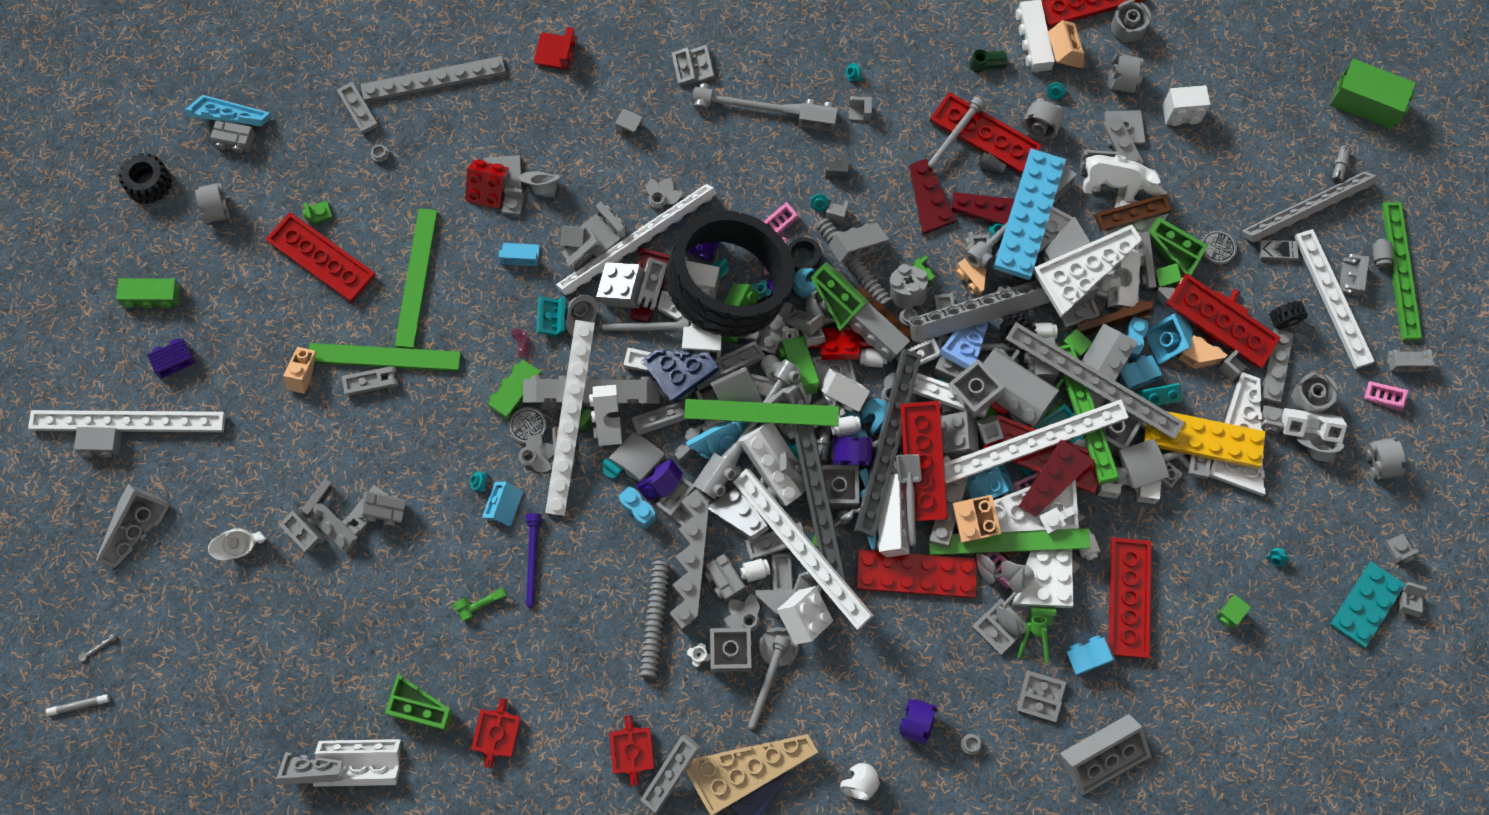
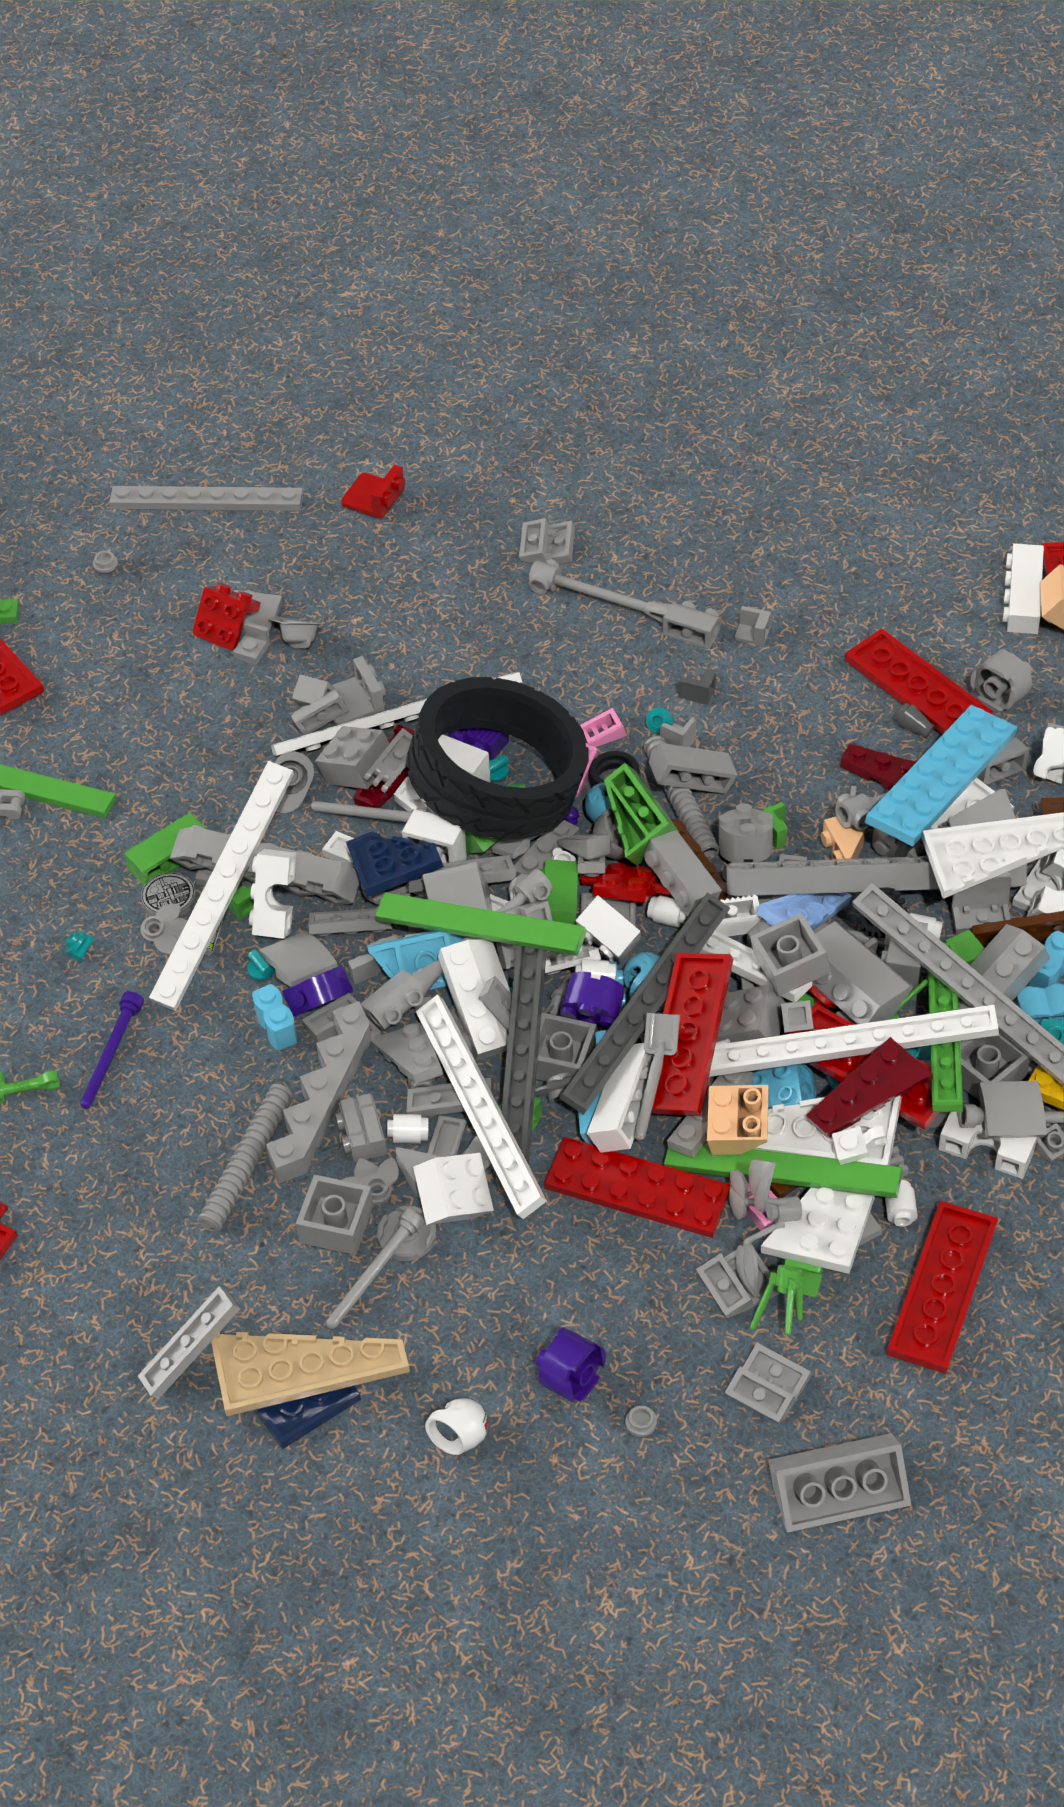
camera: 20 degrees right, 20 degrees down
light grey plate [337,82,379,135] -> none
bright green tile [395,208,438,349] -> none
medium azure panel [482,482,523,526] -> none
medium azure panel [499,243,540,266] -> none
clear pink arm [511,328,529,356] -> none
teal bracket [536,296,568,337] -> none
red plate [609,715,654,787] -> none
light grey panel [615,109,643,134] -> none
light grey plate [646,178,682,209] -> none
white plate [687,643,710,667] -> none
teal plate [846,63,864,82] -> none
dark red wing [909,158,956,235] -> none
light grey piece [928,96,986,168] -> none
dark green piece [969,49,1007,72] -> none
teal plate [1047,82,1066,100] -> none
medium azure brick [1067,635,1115,675] -> none

